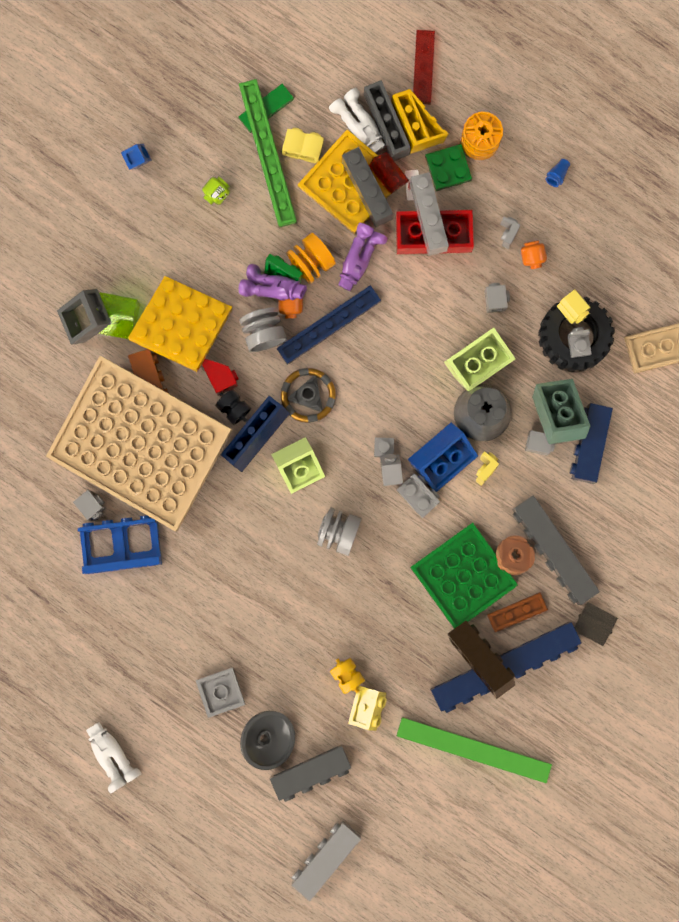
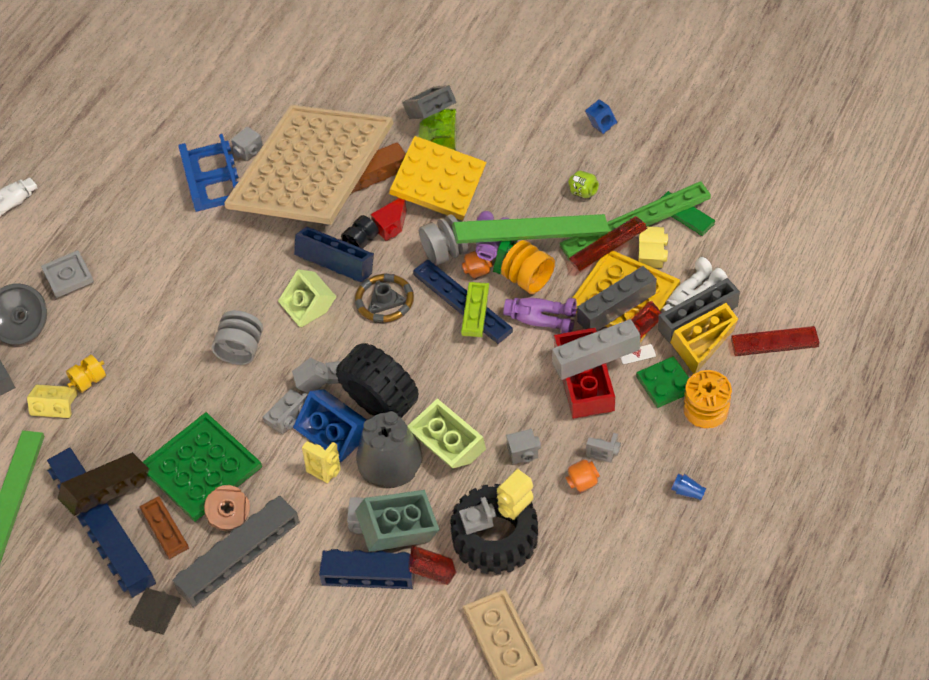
camera: 85 degrees right, 30 degrees down
none -> black tyre [336,343,419,418]
none -> clear red slope [409,545,457,585]
none -> bright green tile [452,214,610,244]
none -> lime tile [461,282,490,337]
none -> clear red tile [569,216,648,271]

